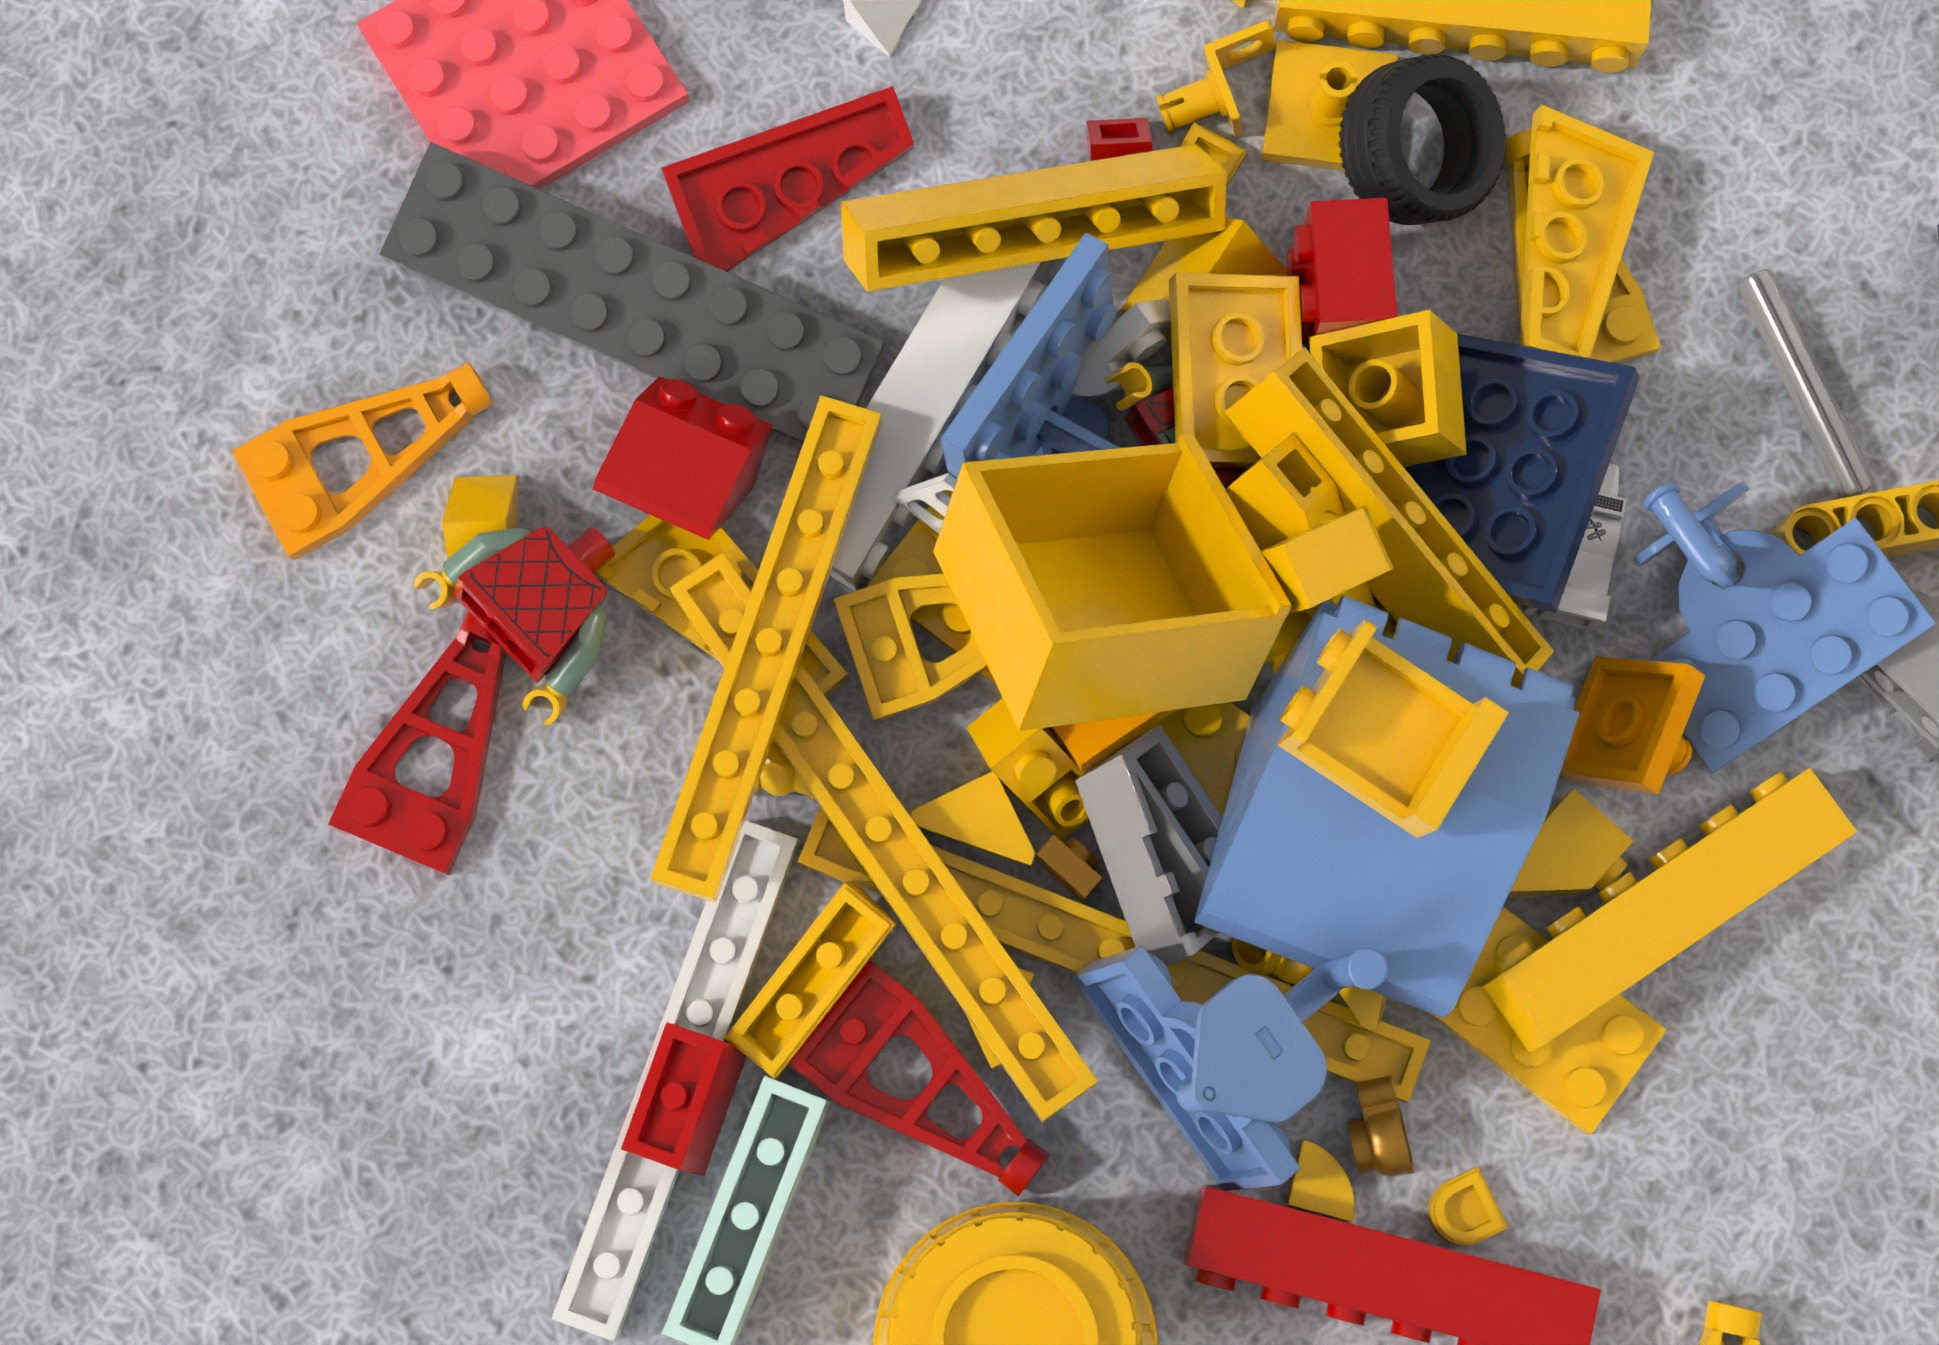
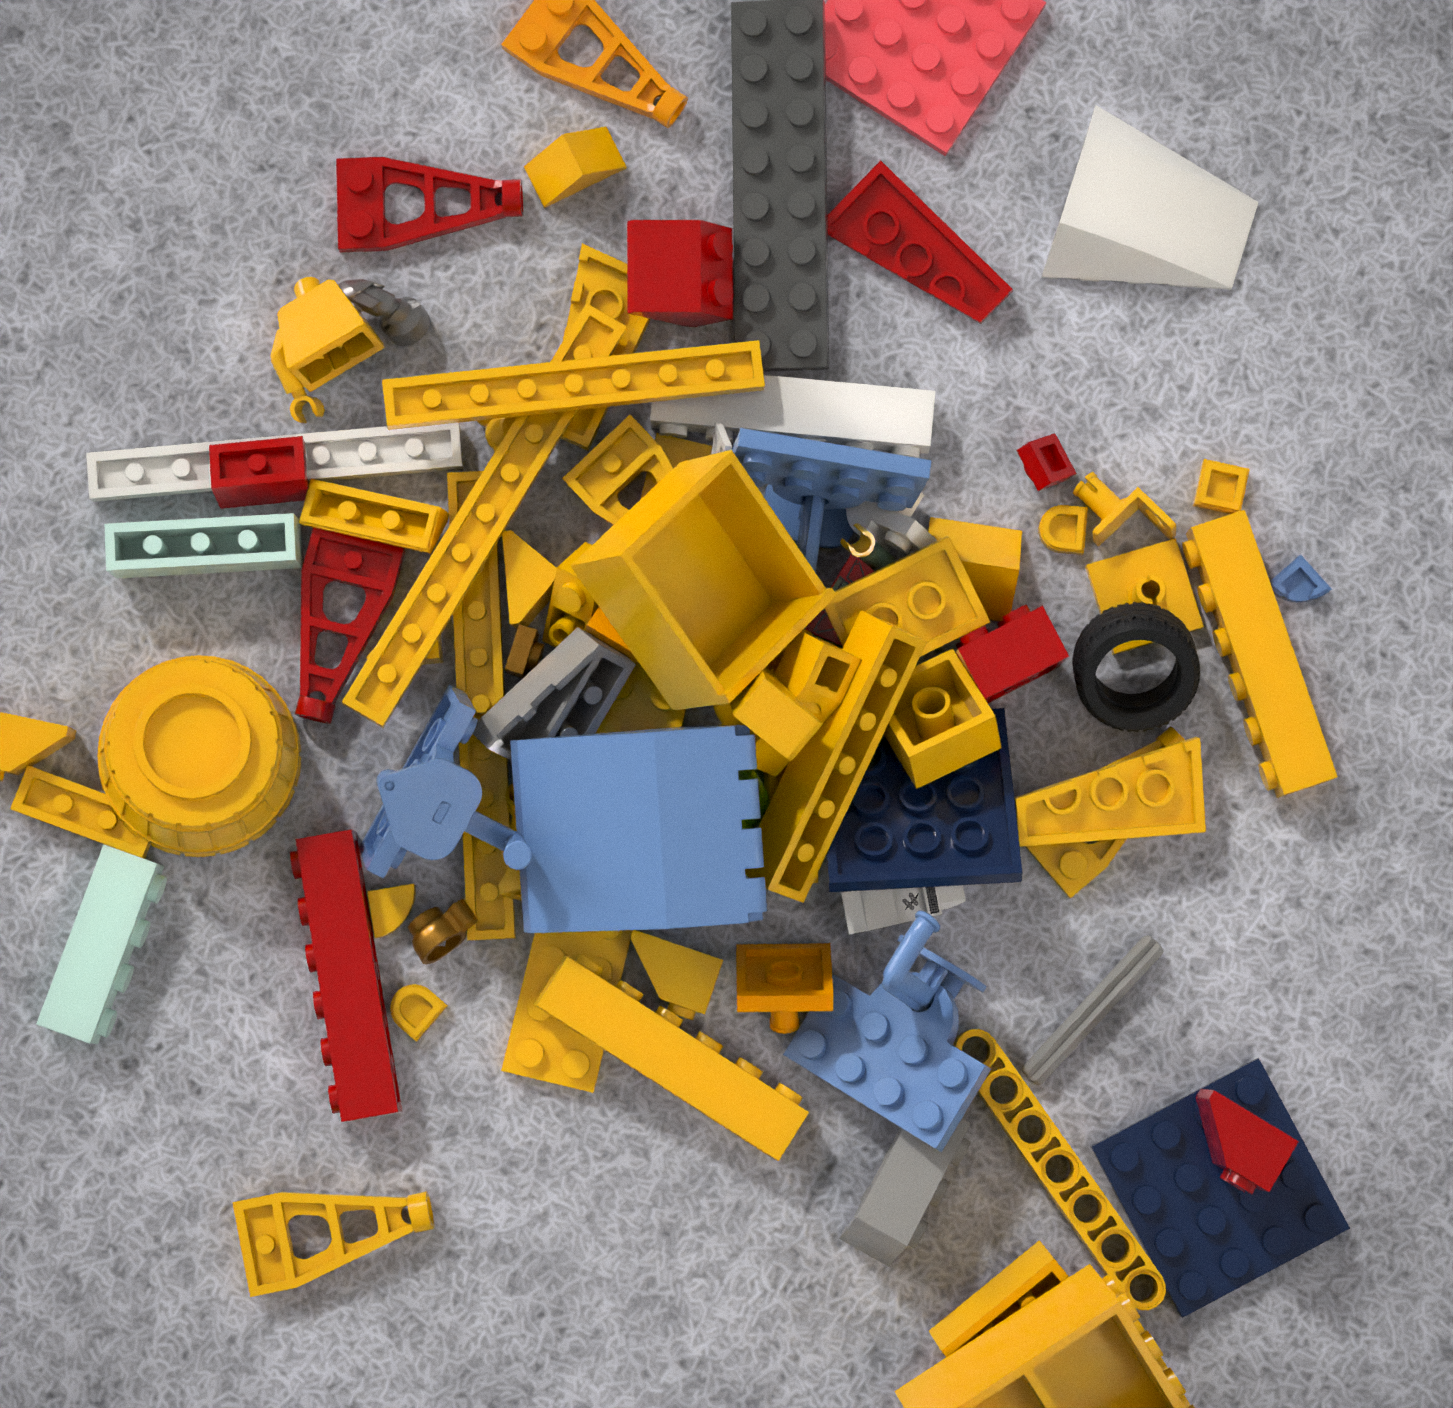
camera: 65 degrees right, 5 degrees up
red torso [414,526,615,725] -> none
yellow brick [841,144,1227,292] -> none
yellow panel [1277,619,1509,838] -> none
none -> yellow torso [270,277,430,423]

